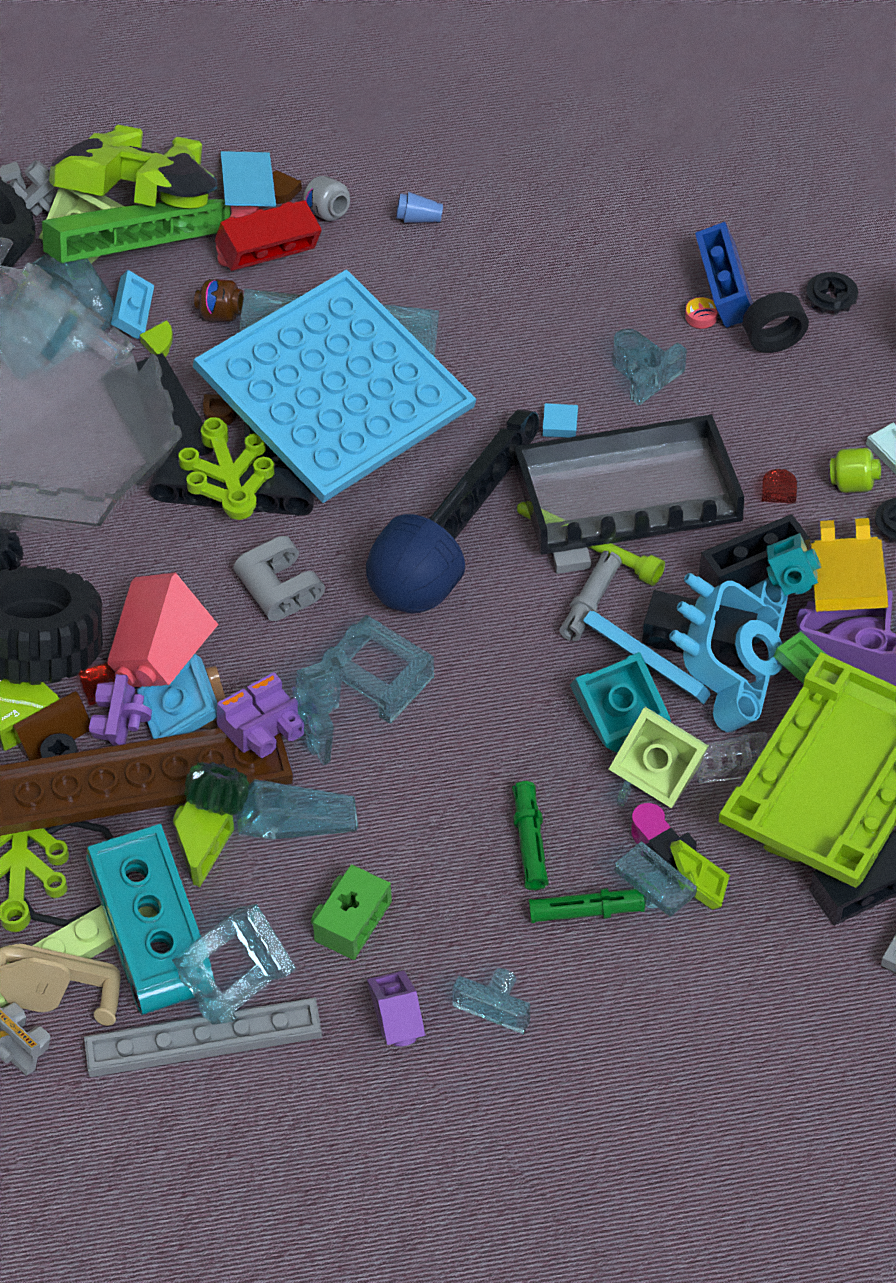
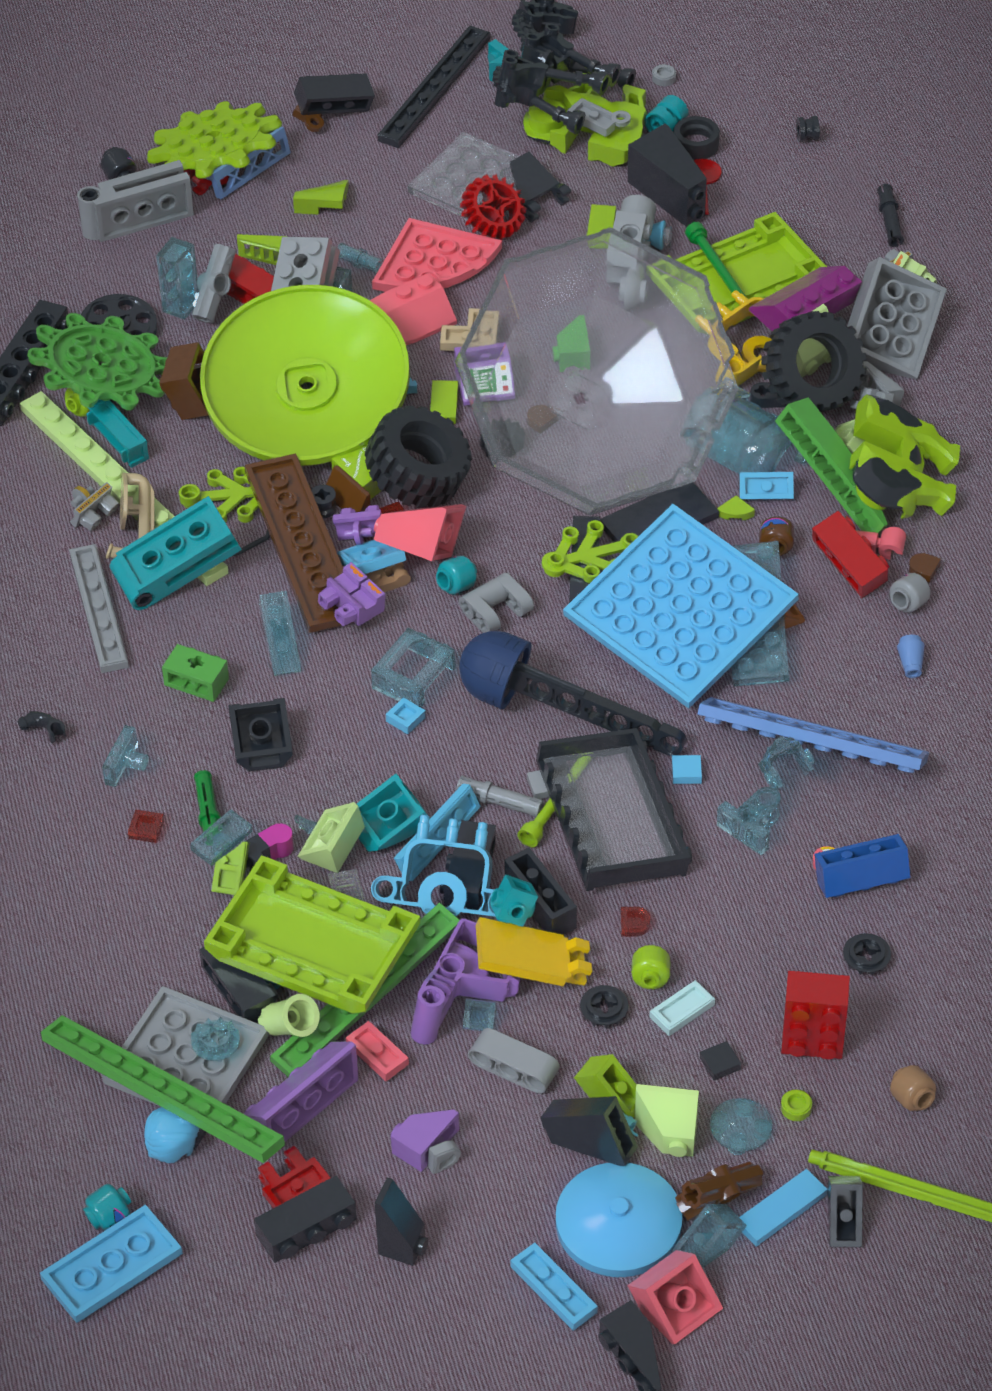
camera: 85 degrees right, 5 degrees down
clear light blue panel [172,904,296,1025] -> none
lime slope [173,794,234,887] -> none
clear green gear [184,762,249,816] -> none
medium azure piece [221,151,276,207] -> none
clear light blue bracket [292,657,343,765] -> none
medium lavender slope [367,970,425,1046] -> none
green pin [512,781,549,890] -> none
black tyre [742,292,809,353] -> none
none -> black piece [17,711,67,743]
none -> clear red tile [128,809,164,843]
none -> black slope [228,698,293,771]
none -> medium azure tile [386,697,426,734]
none -> teal head [436,556,477,594]
none -> medium blue plate [698,697,929,773]
none -> clear light blue piece [758,736,815,790]

